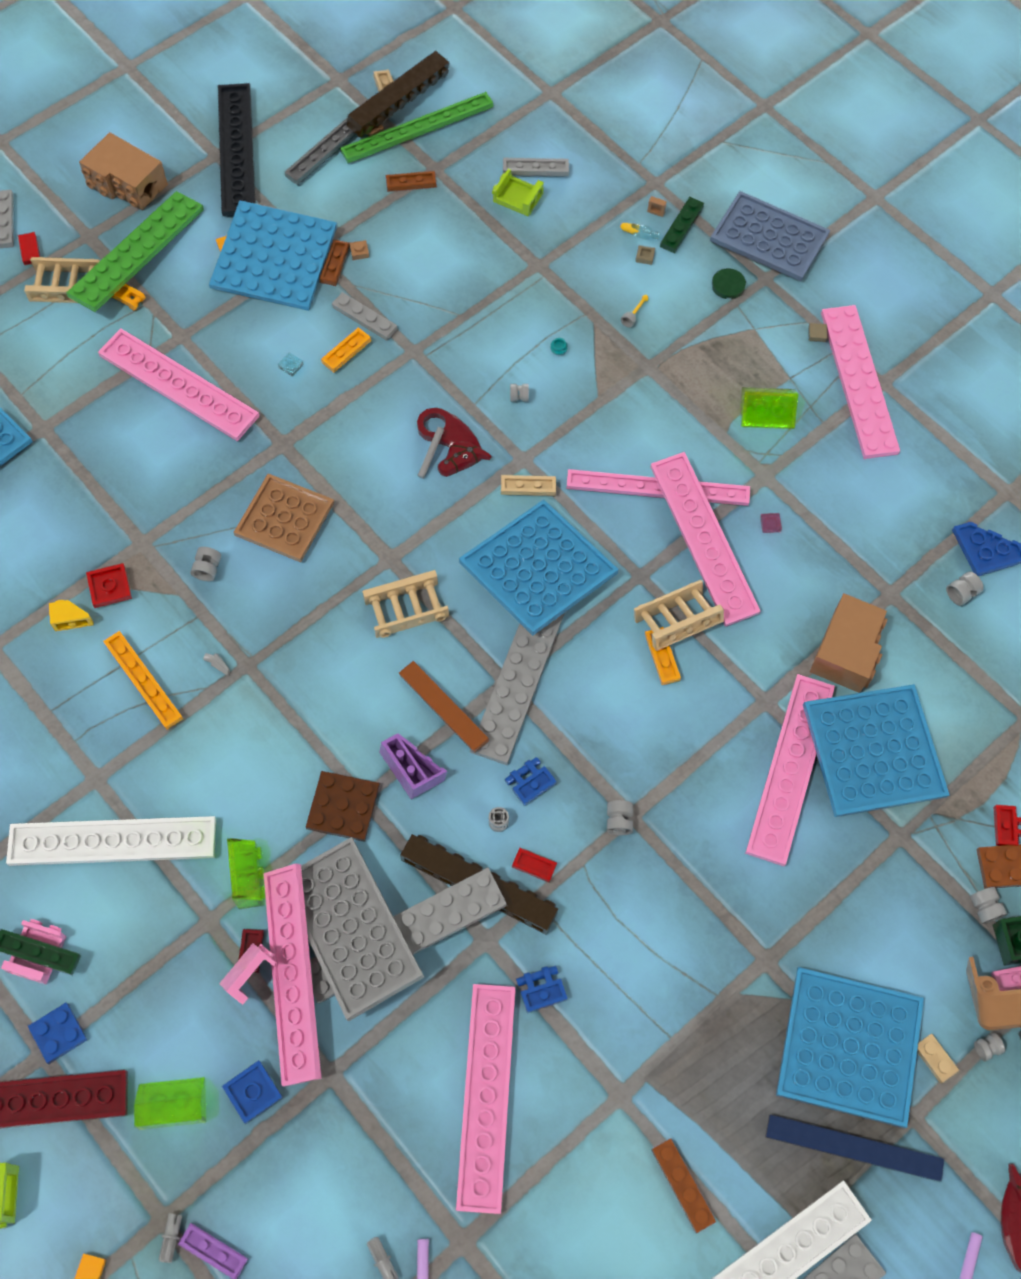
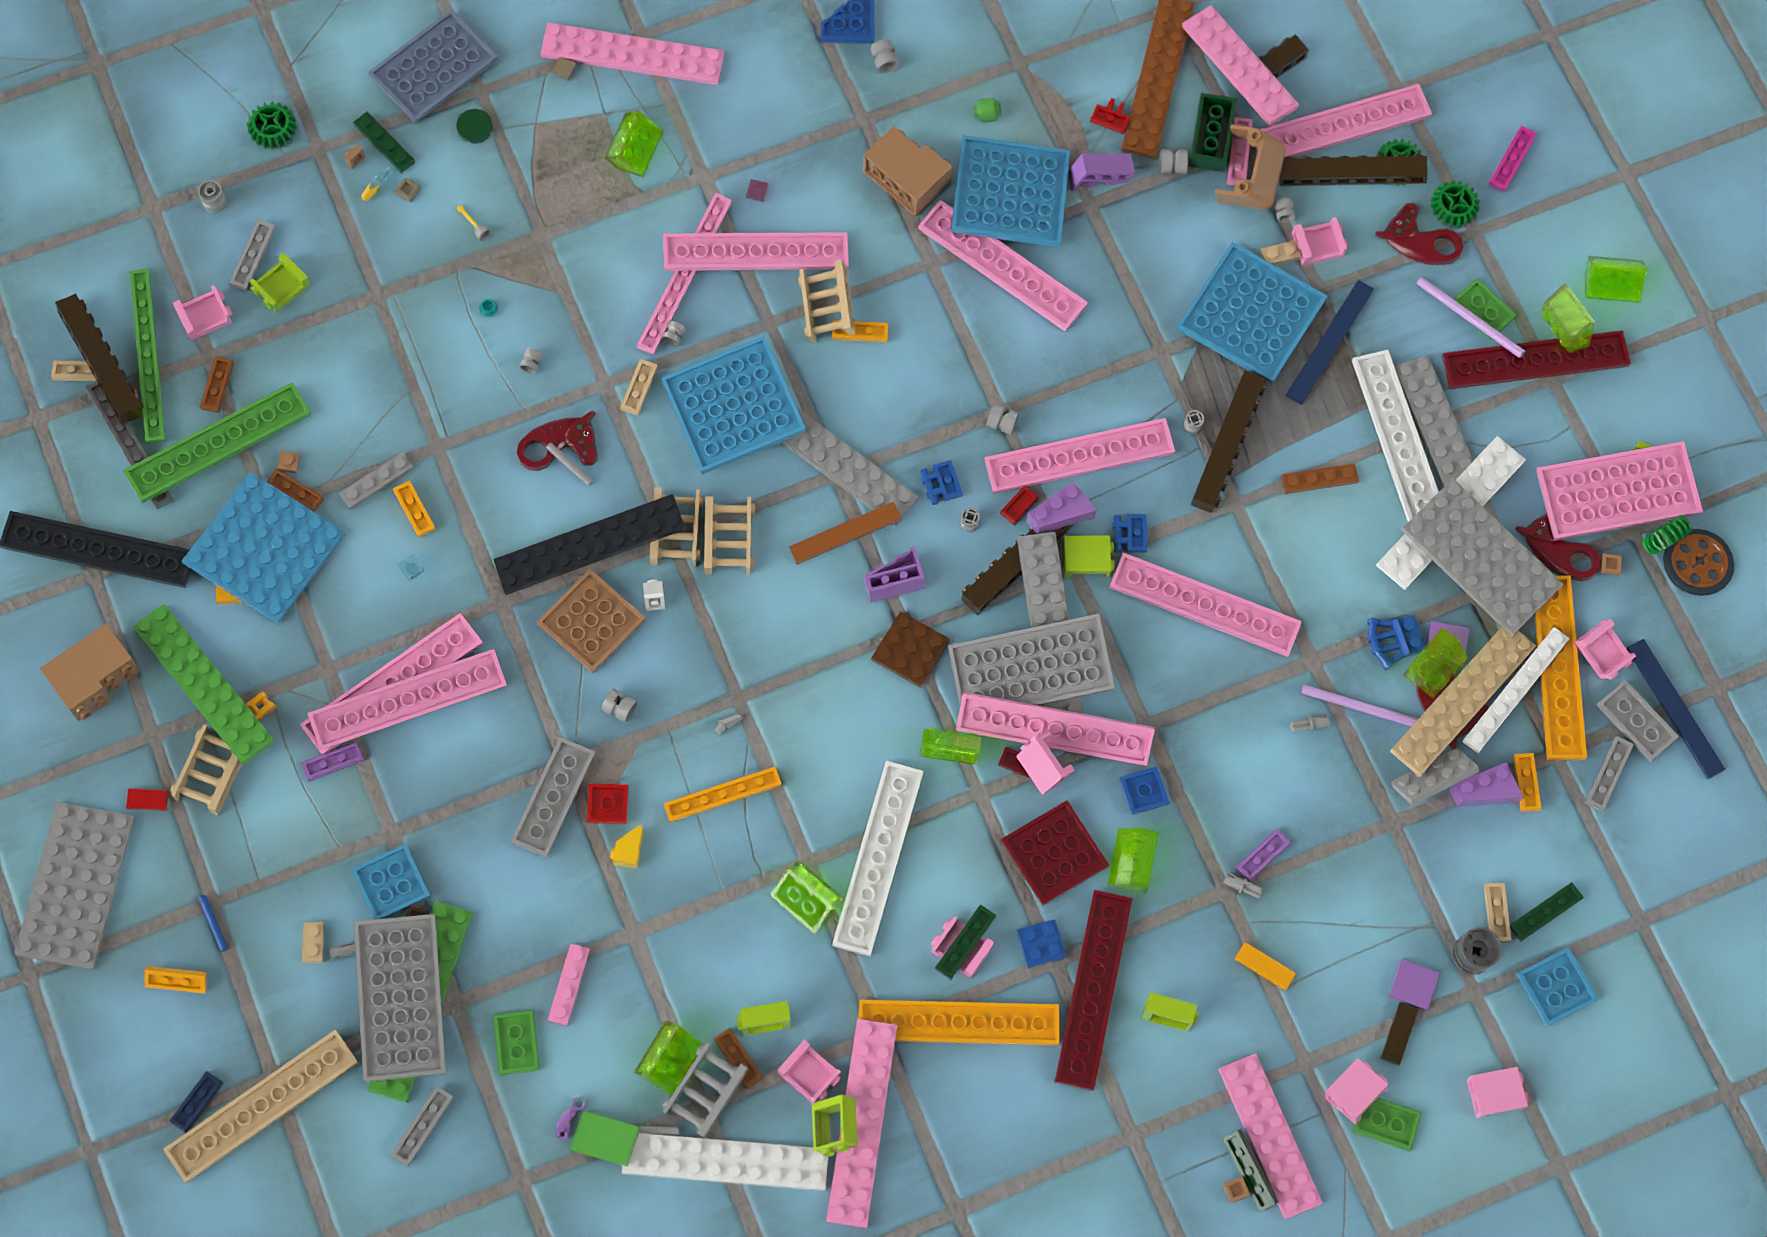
camera: 75 degrees left, 5 degrees up
none -> bright green plate [123,383,311,504]
none -> bright pink panel [173,285,233,341]
none -> light grey wheel [198,180,226,213]
none -> green gear [247,101,297,149]
none -> medium lavender tile [301,742,364,782]
none -> bright pink plate [307,649,507,750]
none -> black plate [493,494,686,595]
none -> light grey plate [510,737,596,858]
none -> white slope [643,580,665,611]
none -> tan fence [650,487,704,567]
none -> light grey wheel [662,321,686,347]
none -> clear neon green slope [770,860,844,934]
none -> bright green head [974,98,1001,122]
none -> bright pink plate [984,418,1175,494]
none -> dark red plate [1001,800,1109,906]
none -> medium lavender wedge [1026,482,1097,534]
none -> lime panel [1063,535,1115,578]
none -> medium lavender wedge [1068,153,1135,191]
none -> light grey wheel [1183,410,1204,434]
none -> dark brown brick [1191,370,1266,513]
none -> bright pink panel [1292,217,1348,266]

